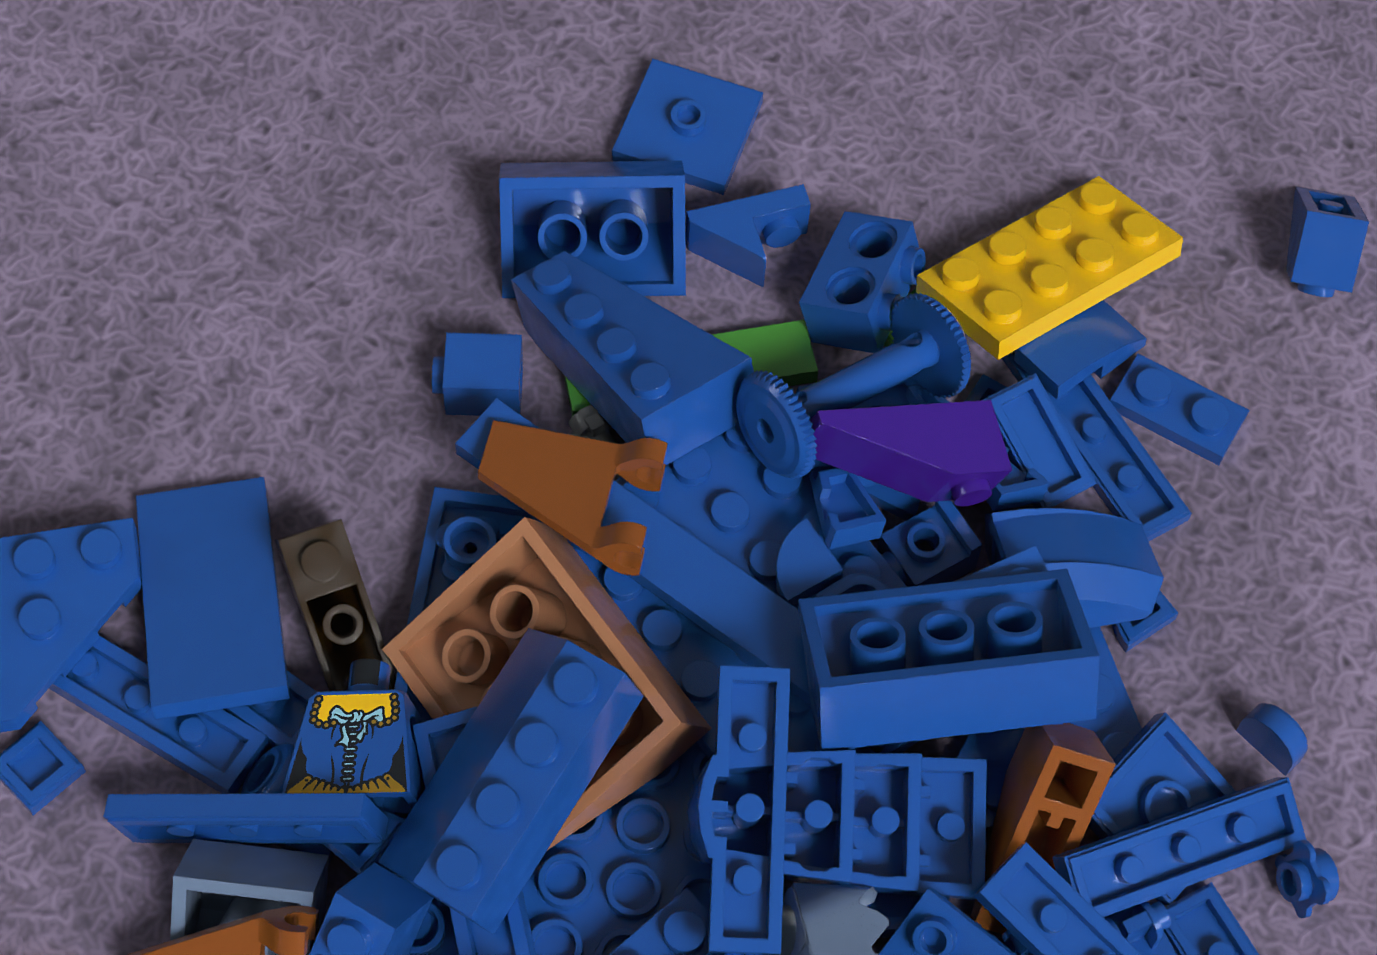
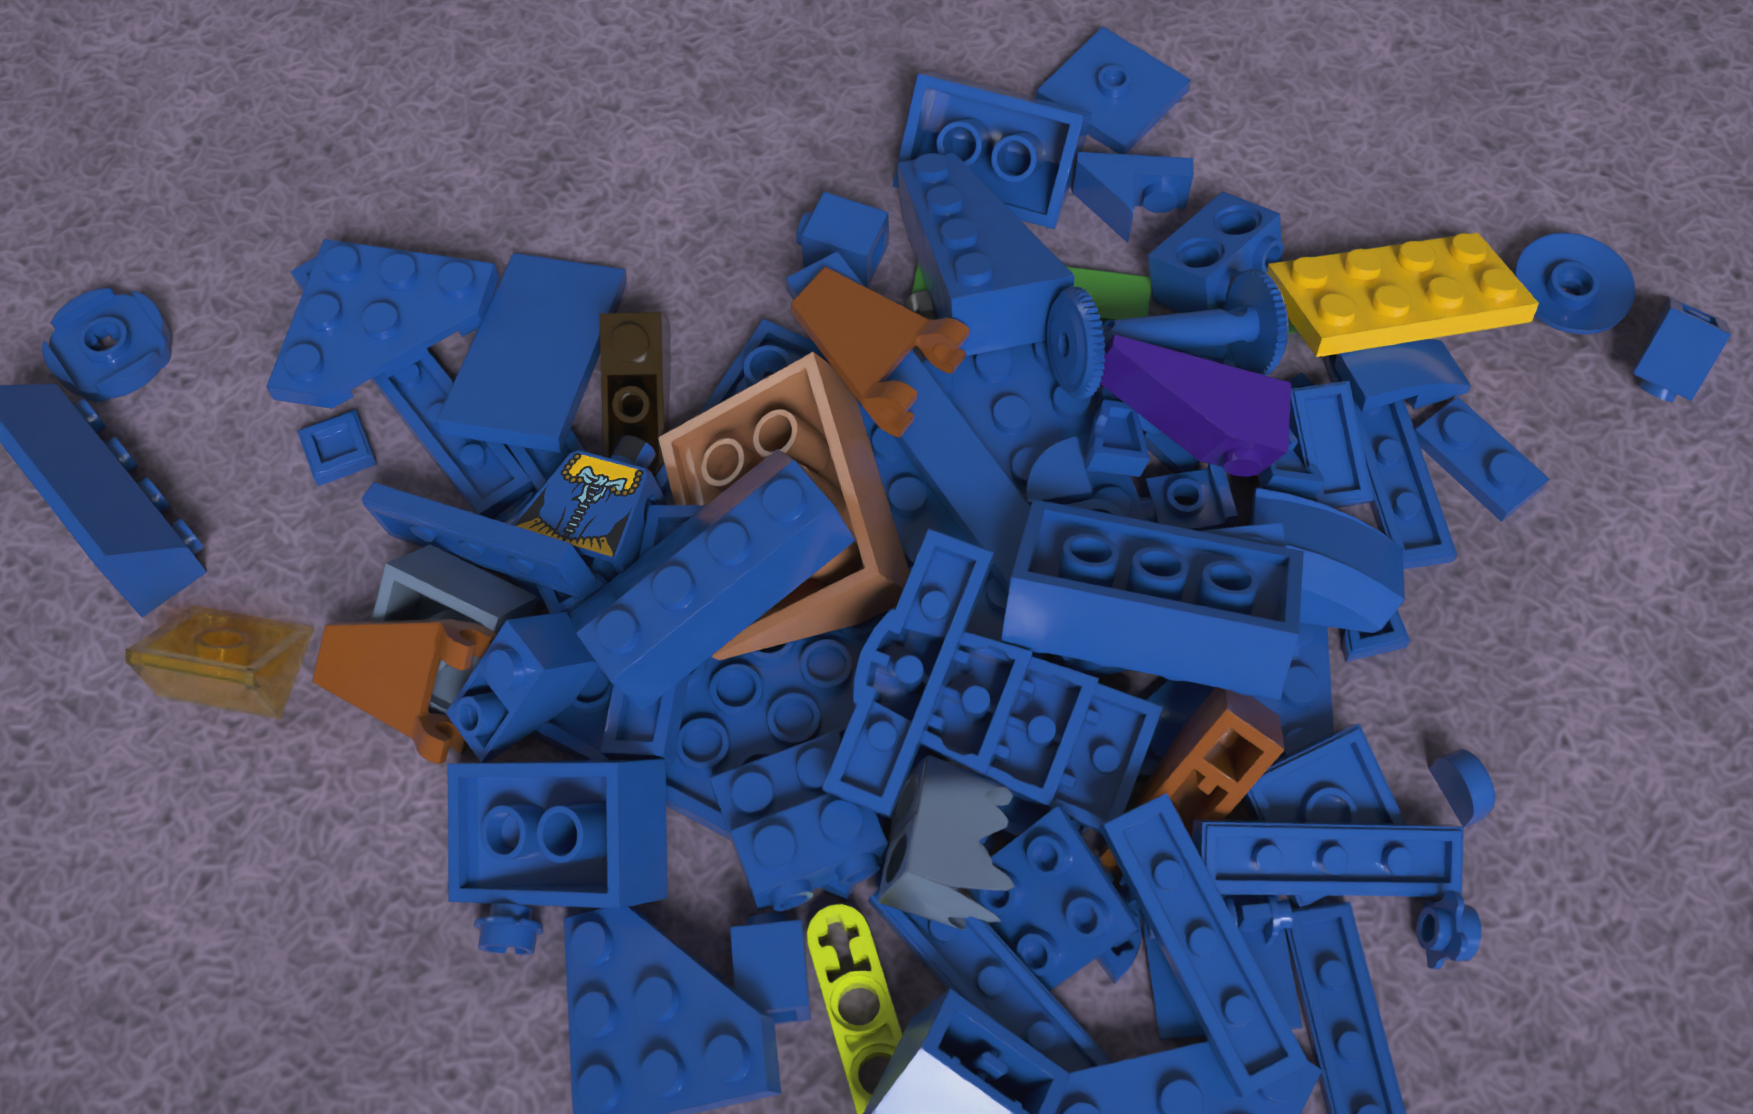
camera: 25 degrees right, 0 degrees up
none -> blue dish [1514,233,1635,334]

